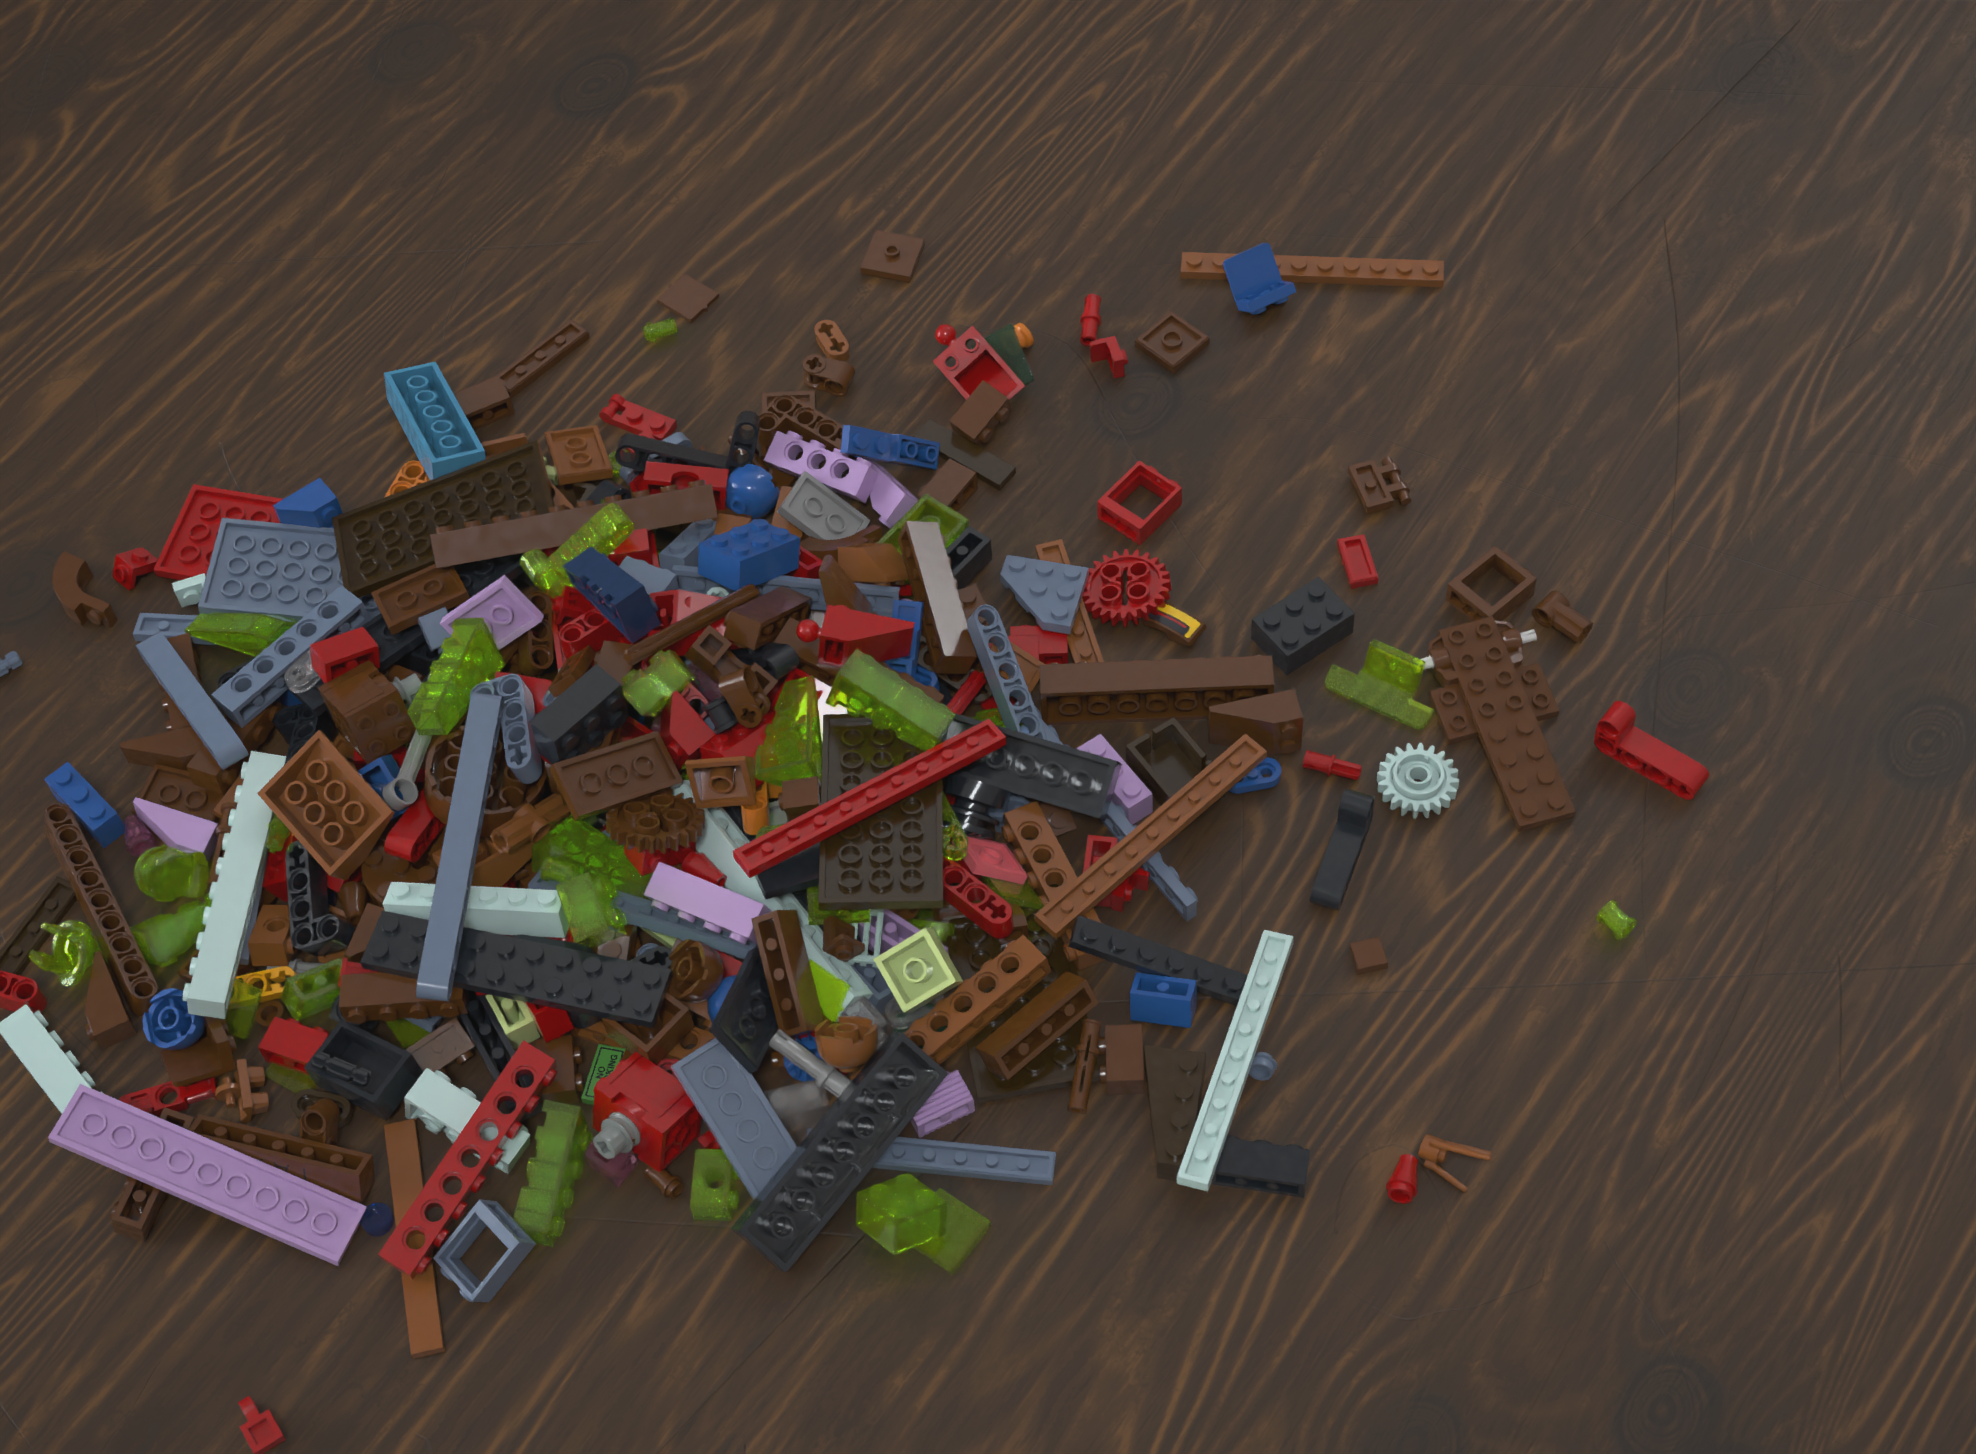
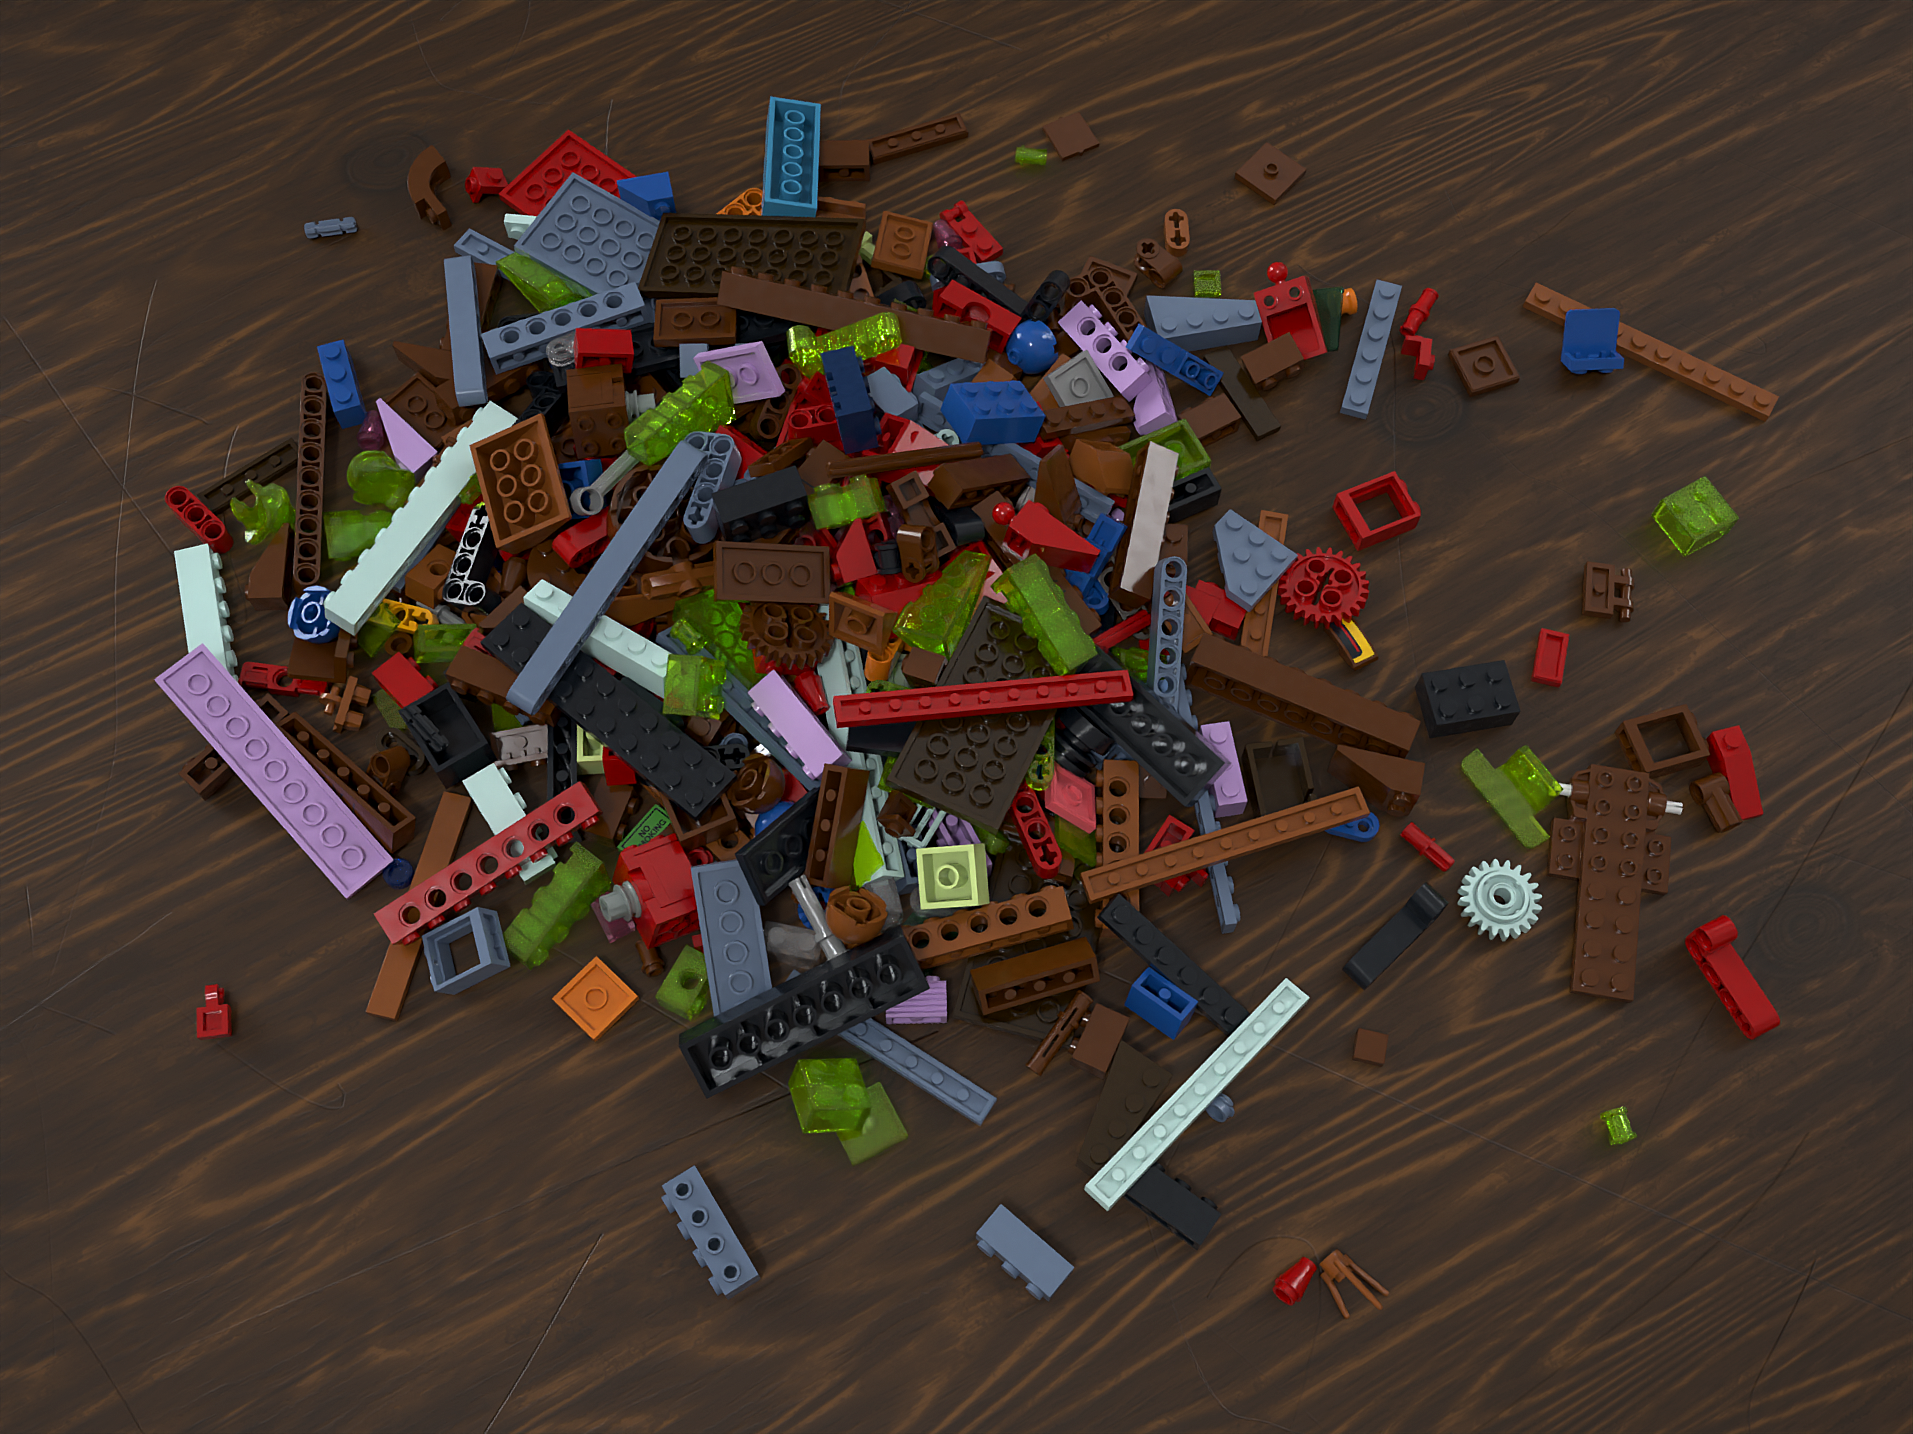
camera: 20 degrees right, 10 degrees up
none -> orange plate [552,956,639,1042]
none -> sand blue brick [661,1165,761,1300]
none -> clear pink cone [933,219,962,249]
none -> sand blue brick [976,1204,1074,1301]
none -> reddish brown plate [1039,395,1135,440]
none -> sand blue wedge [1144,296,1262,352]
none -> clear neon green tile [1193,270,1221,298]
none -> sand blue plate [1340,280,1402,420]
none -> clear neon green brick [1651,476,1739,557]
none -> red slope [1706,725,1763,821]

